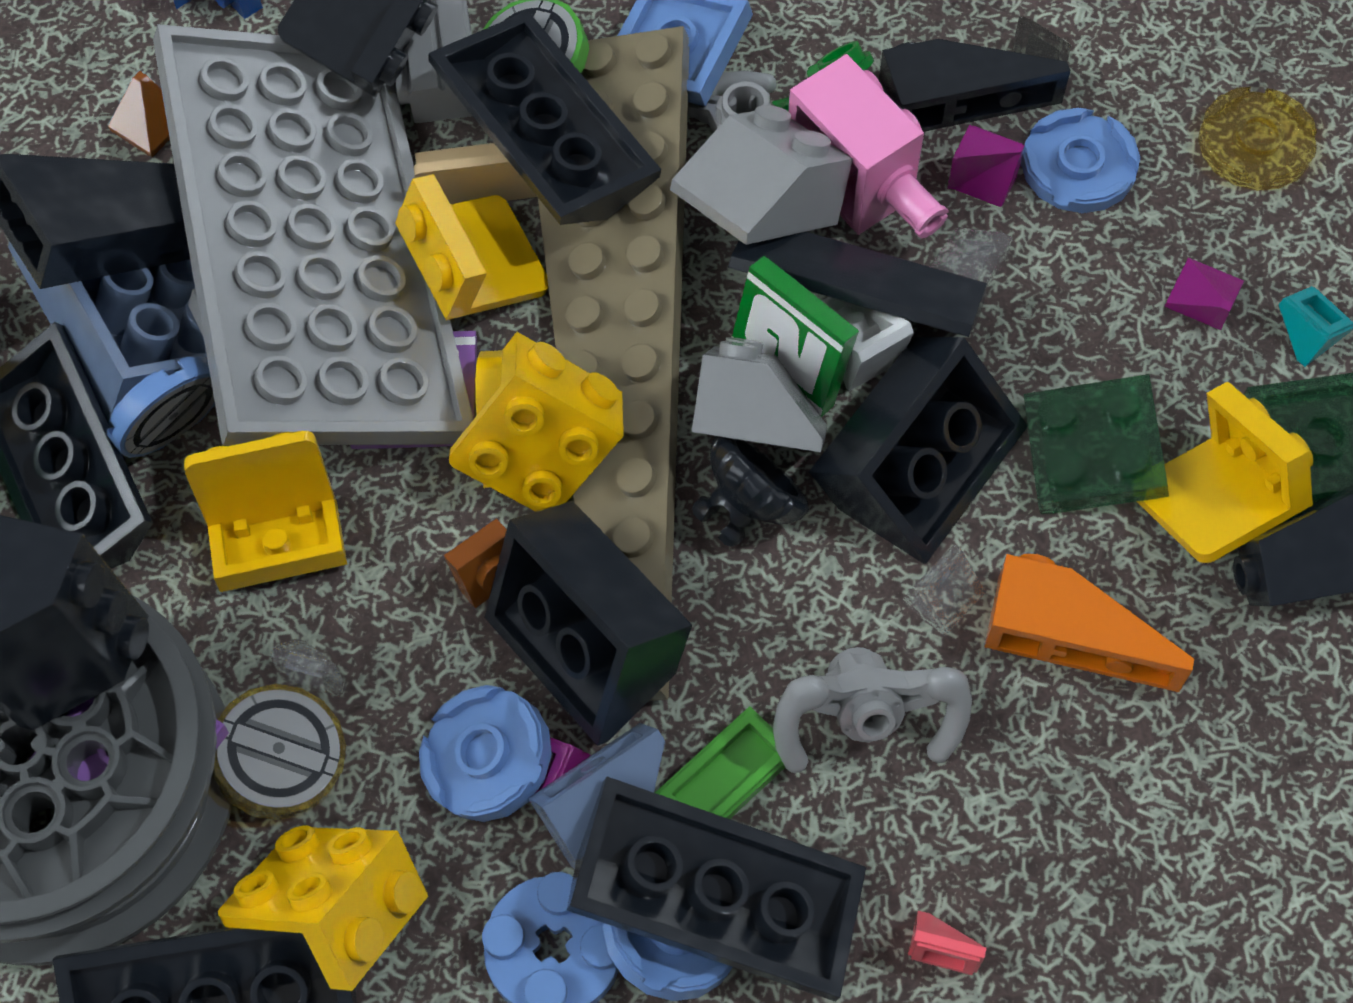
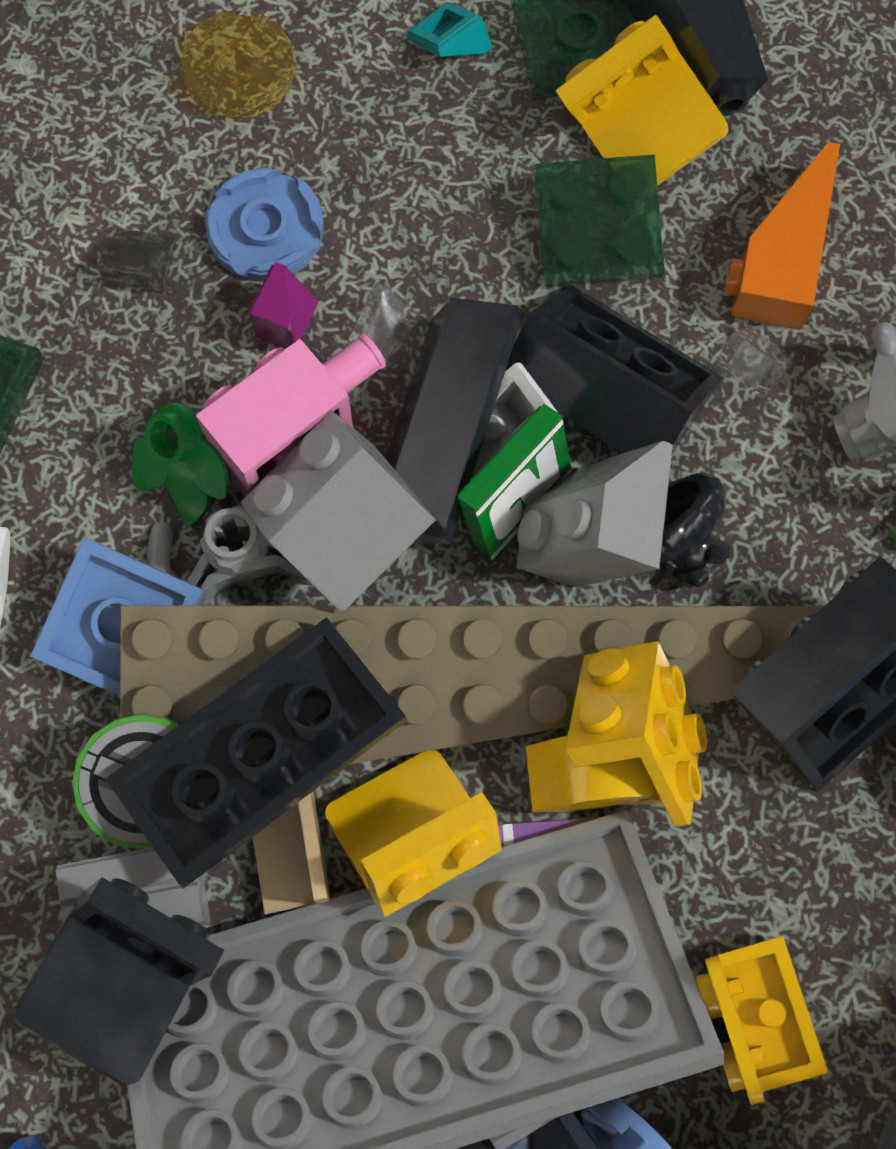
camera: 95 degrees left, 10 degrees up
dark orange plate [444,518,507,608] -> none
black slope [879,39,1071,132] -> none
magenta slope [1164,257,1244,330] -> none

